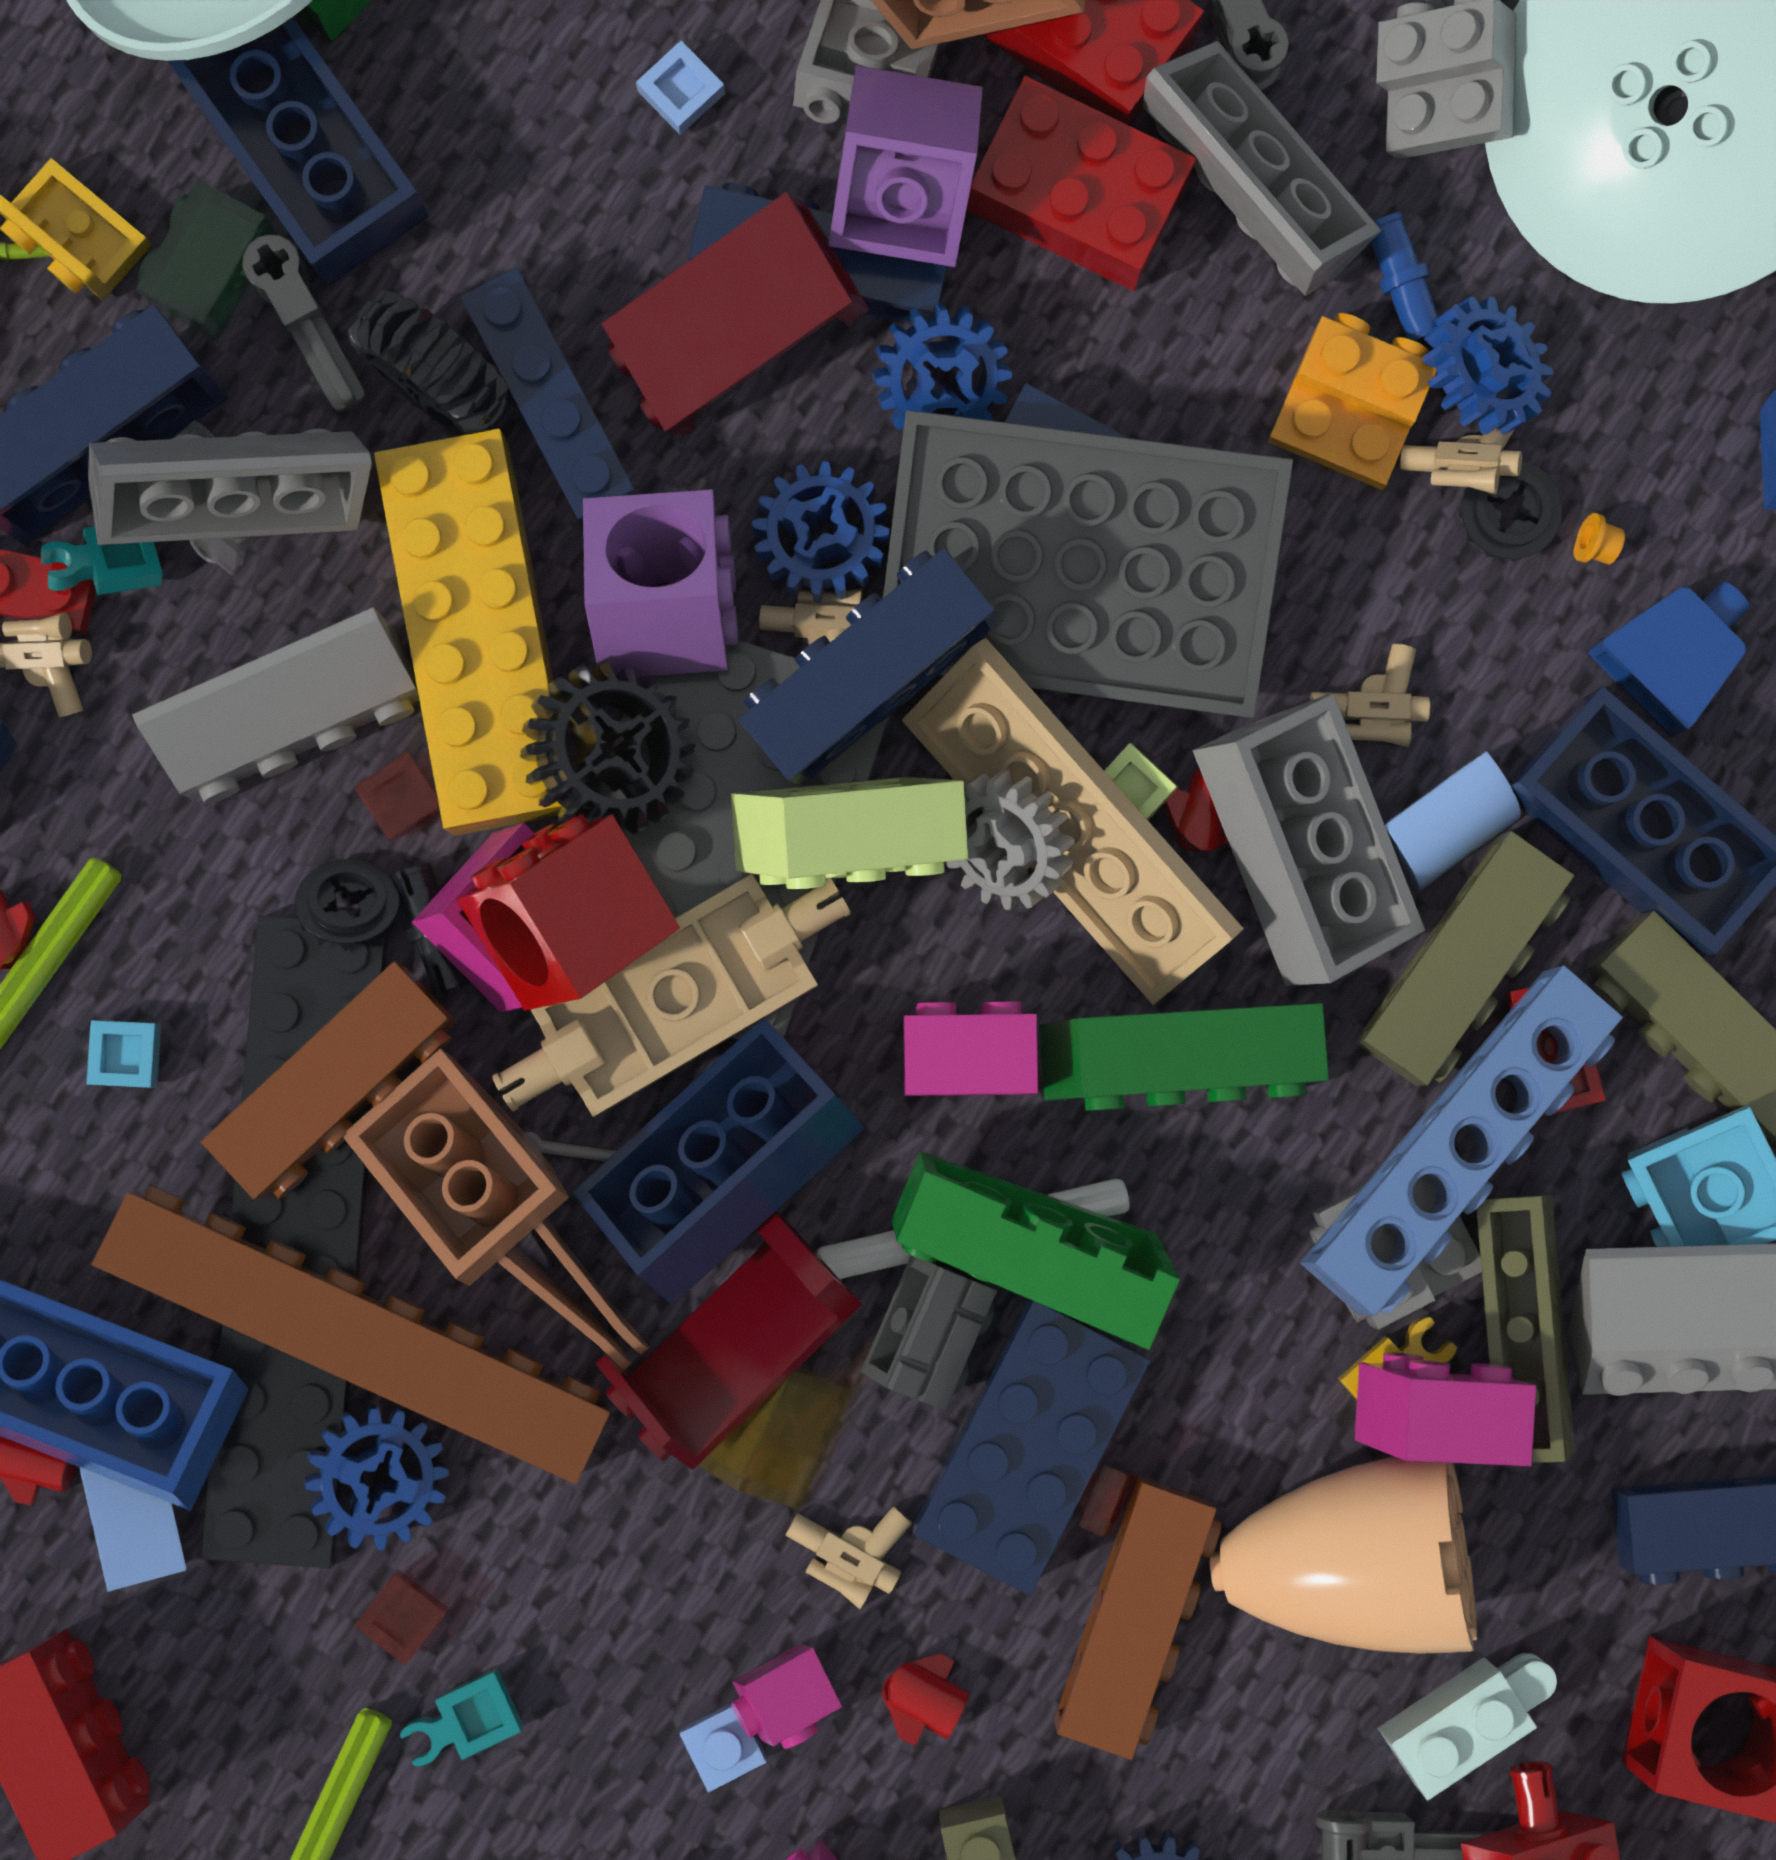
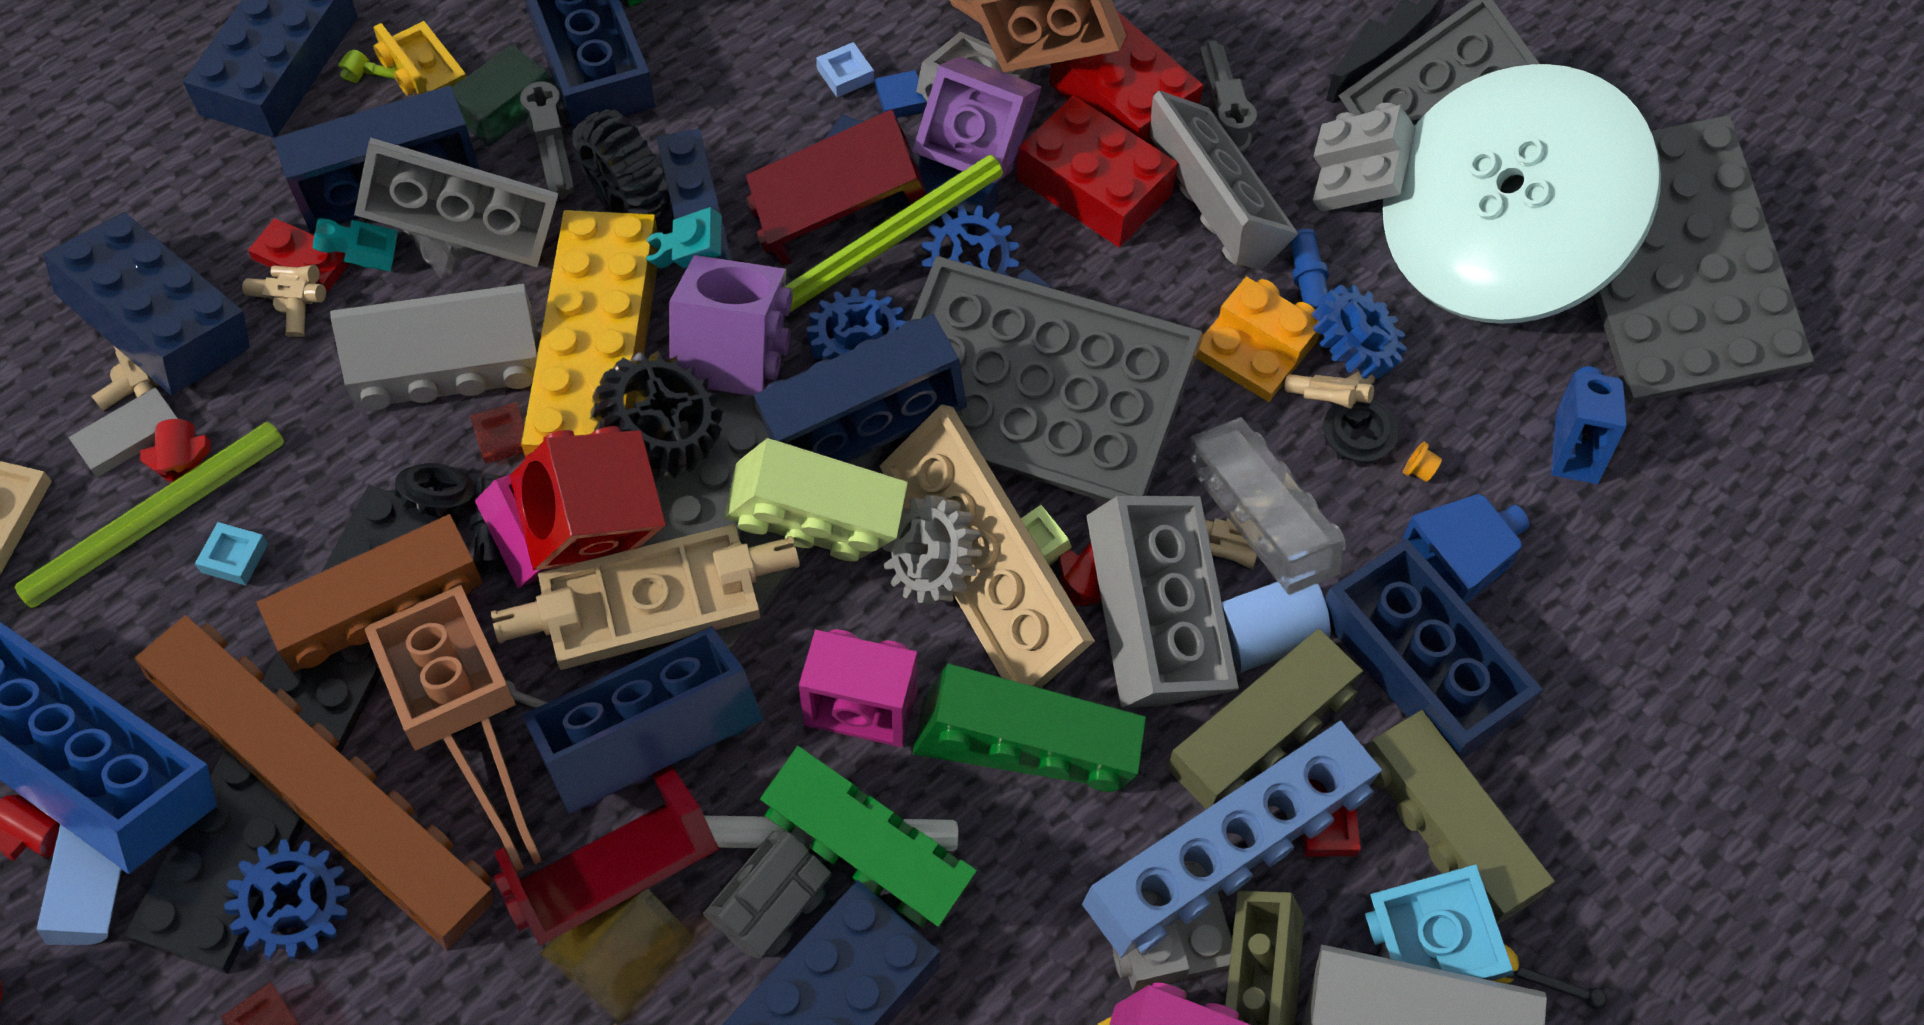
camera: 15 degrees right, 25 degrees down
none -> teal plate [646,207,722,268]
none -> lime axle [785,155,1003,312]
none -> blue tile [875,70,927,117]
none -> clear brick [1191,417,1346,595]

